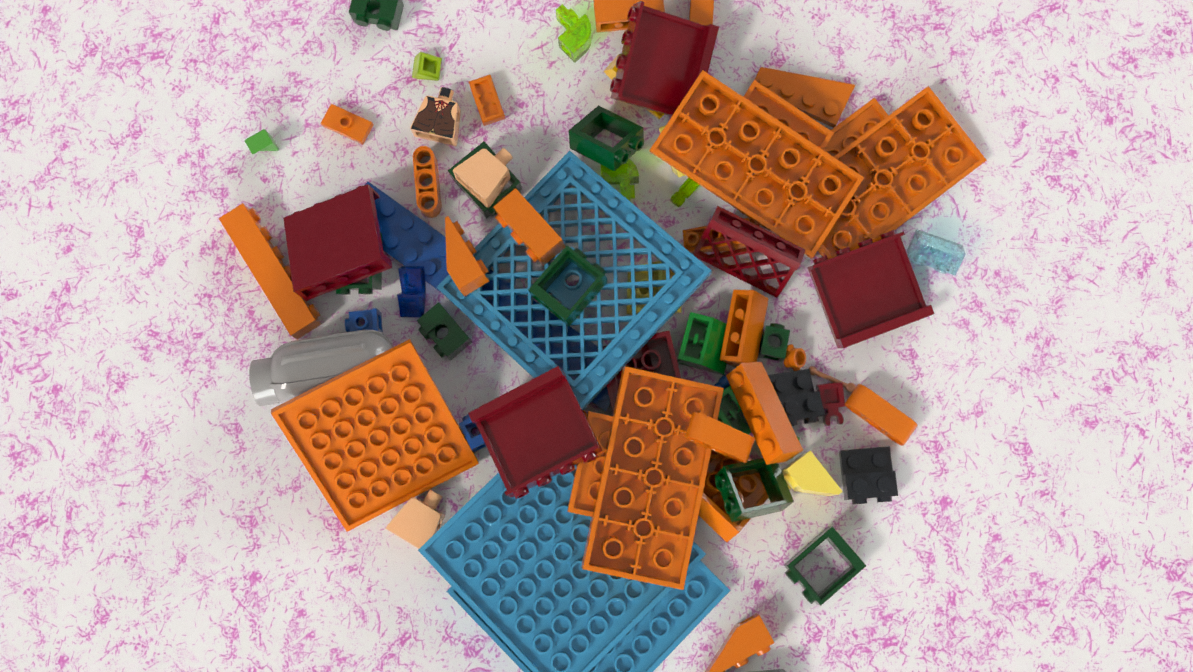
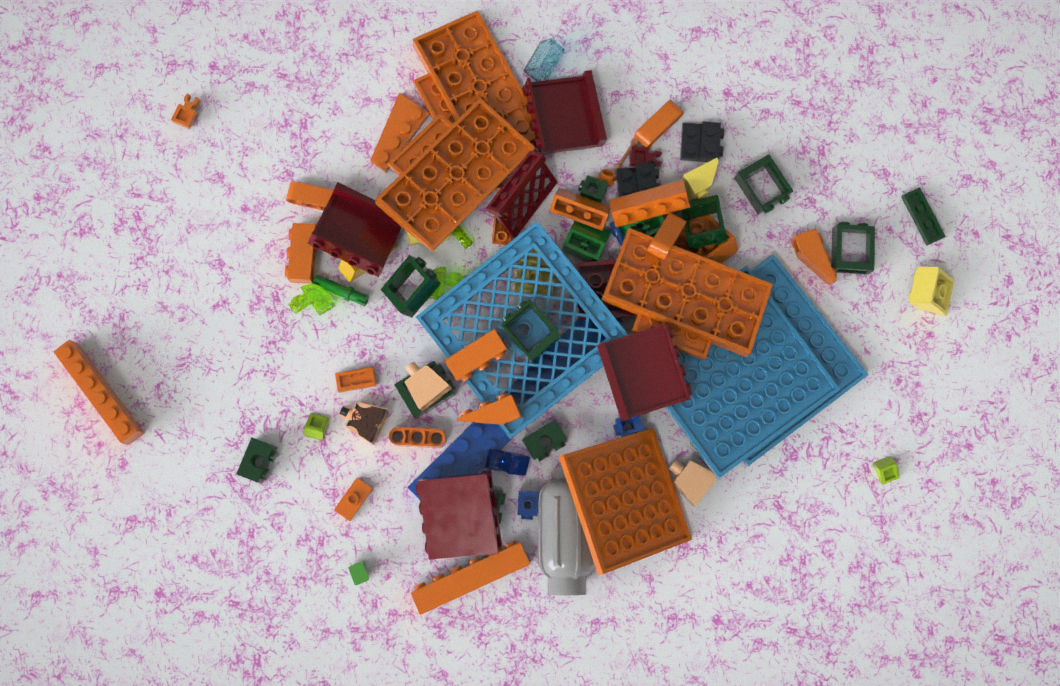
camera: 95 degrees left, 0 degrees up
none -> green pin [312,274,369,307]

